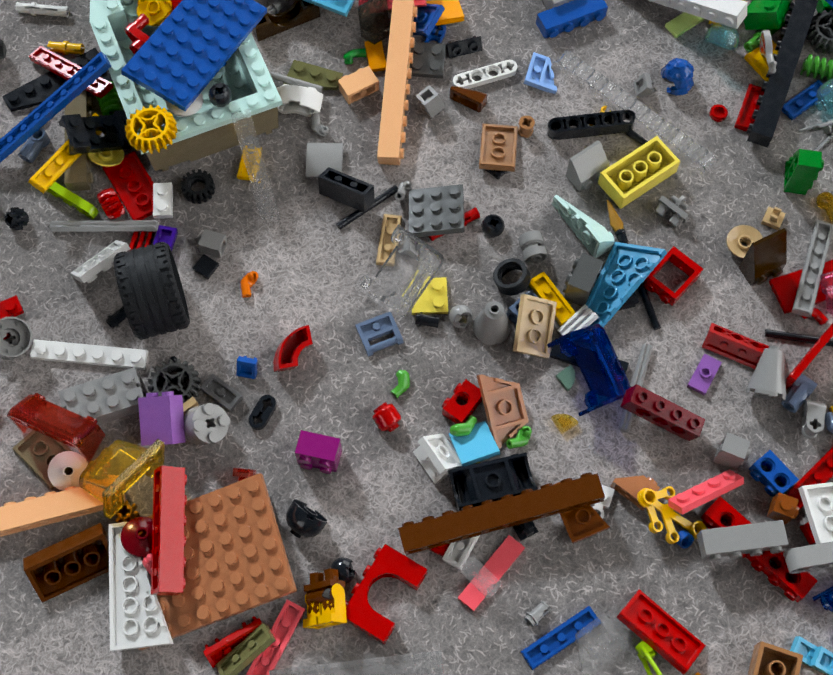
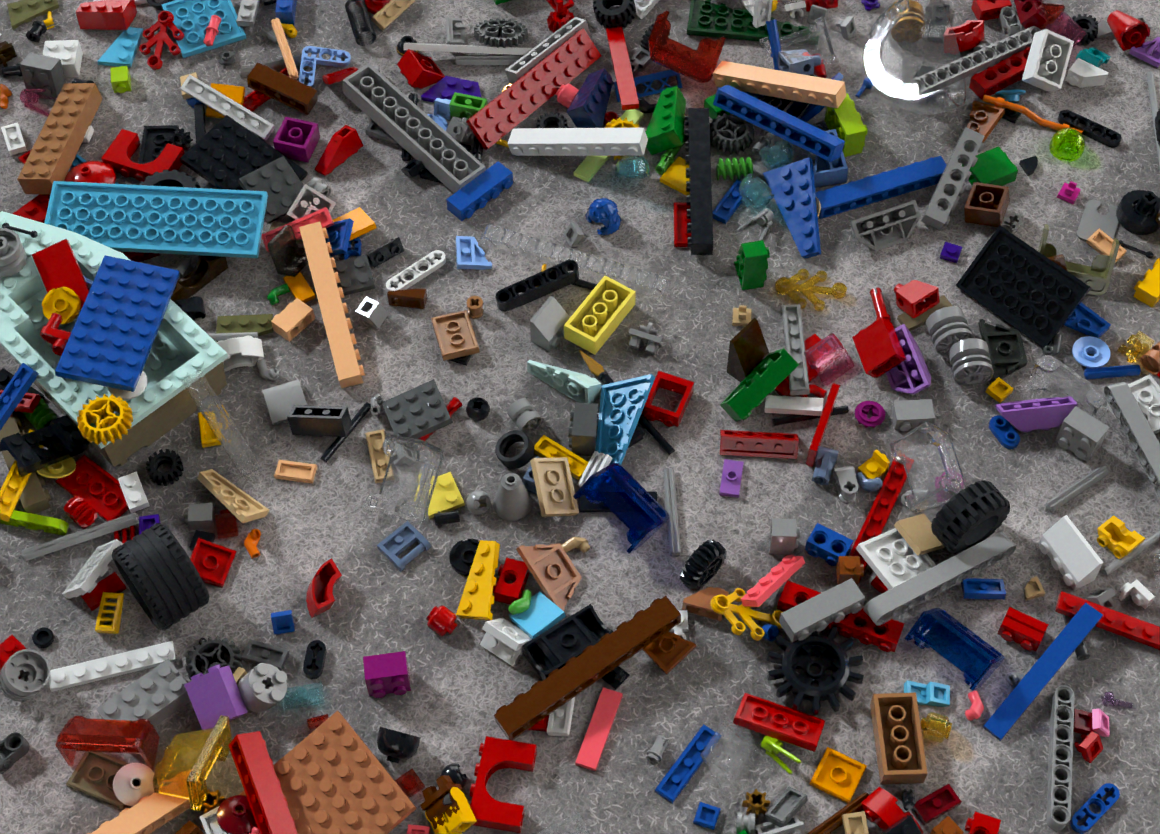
camera: 20 degrees left, 10 degrees down
black pin [106,306,127,329] -> none
black piece [208,83,232,107] -> none
bright green arm [391,370,410,398] -> none
clear hinge [458,555,503,599] -> none
bright green arm [506,426,532,449] -> none
clear yellow tile [551,414,579,434] -> none
sand green tile [556,365,575,391] -> none
dark red brick [620,384,705,441] -> none
red tile [709,104,728,122] -> none
tan dish [726,225,763,259] -> none
light grey cone [745,346,786,401] -> none
light grey piece [760,30,777,74] -> none
none -> black tile [32,627,54,648]
none -> red tile [80,572,126,611]
none -> yellow slope [95,592,124,634]
none -> black piece [173,296,206,321]
none -> red tile [190,538,237,588]
none -> tan wing [197,469,269,523]
none -> clear red bracket [215,509,239,539]
none -> light nougat tile [274,460,317,484]
none -> clear light blue plate [281,682,325,711]
none -> clear red plate [395,769,425,798]
none -> black tile [449,539,479,576]
none -> yellow wing [456,540,500,620]
none -> tan arm [561,537,590,553]
none -> black gear [680,539,727,591]
none -> green wedge [720,348,799,421]
none -> white tile [765,395,823,416]
none -> black gear [767,626,864,715]

